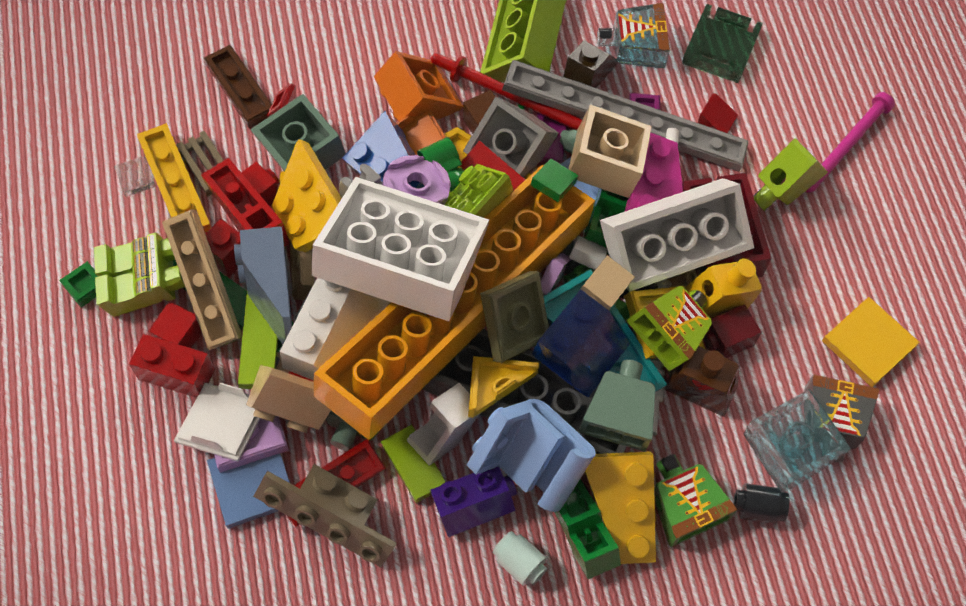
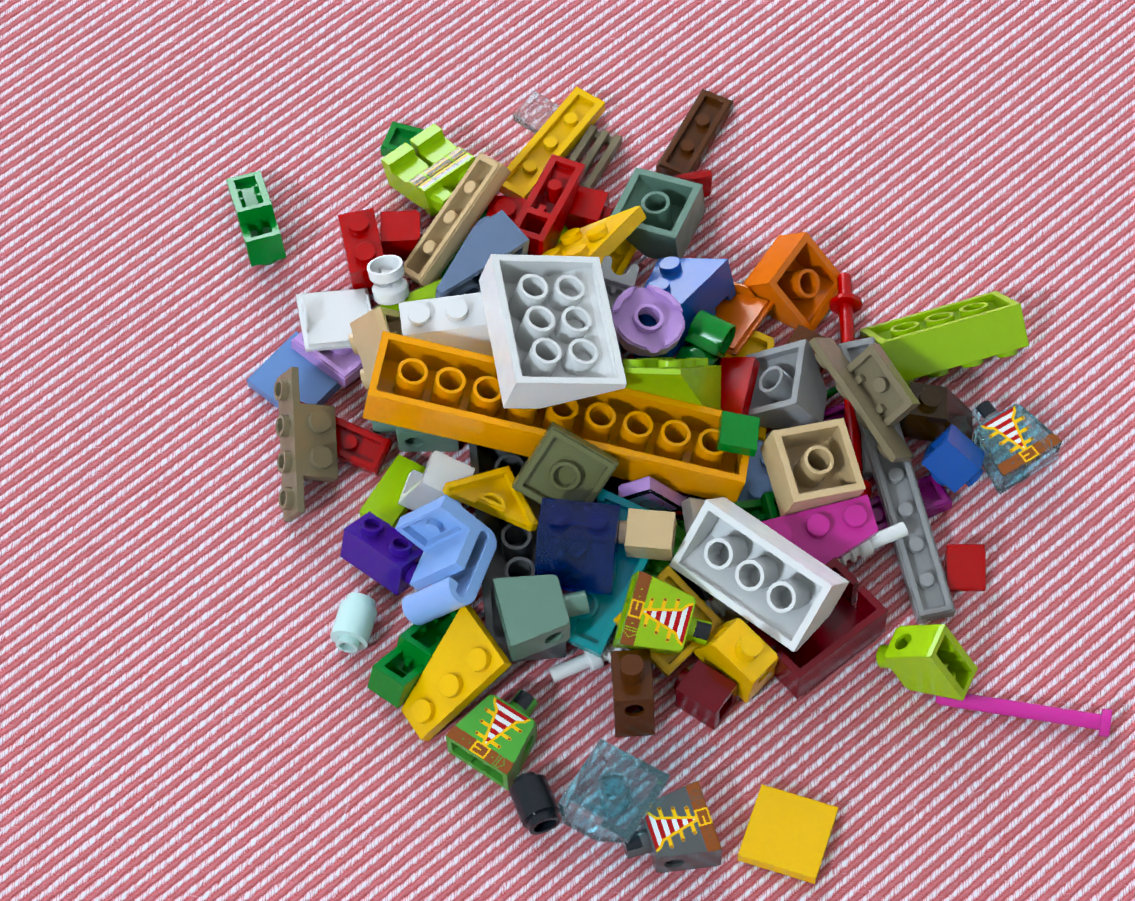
camera: 65 degrees right, 5 degrees down
clear green container [682,4,763,84] -> none
none -> green slope [226,170,286,267]
none -> white wheel [367,255,410,305]
none -> dark tan bracket [809,337,921,463]
none -> blue brick [921,424,985,493]

